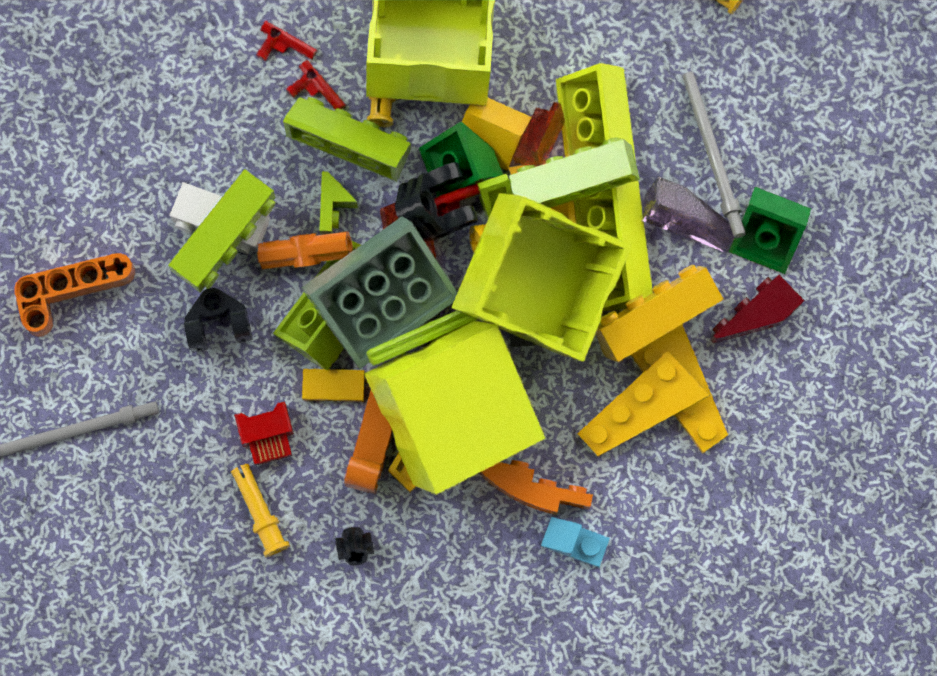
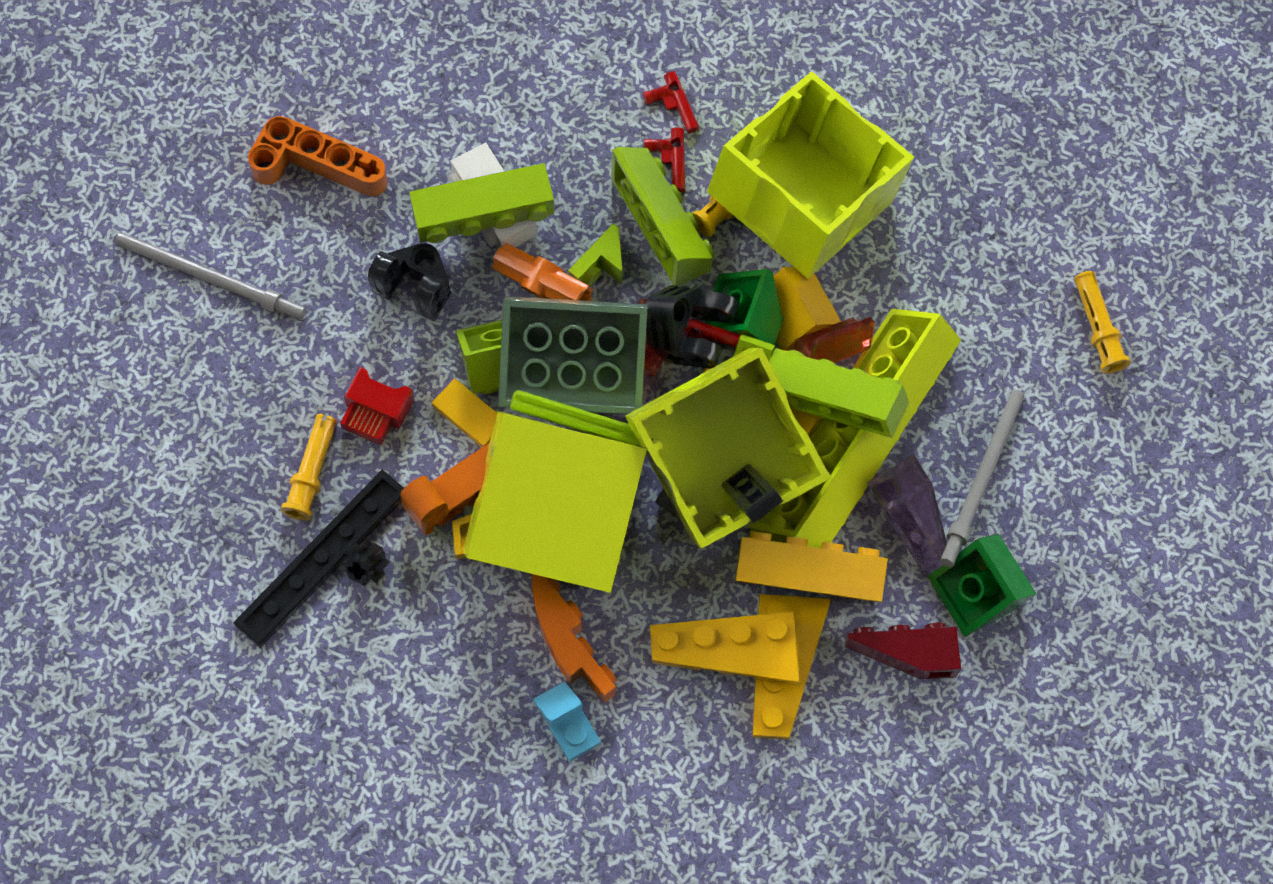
camera: 40 degrees right, 10 degrees down
none -> black tile [233,469,404,648]
none -> black tile [721,464,783,524]

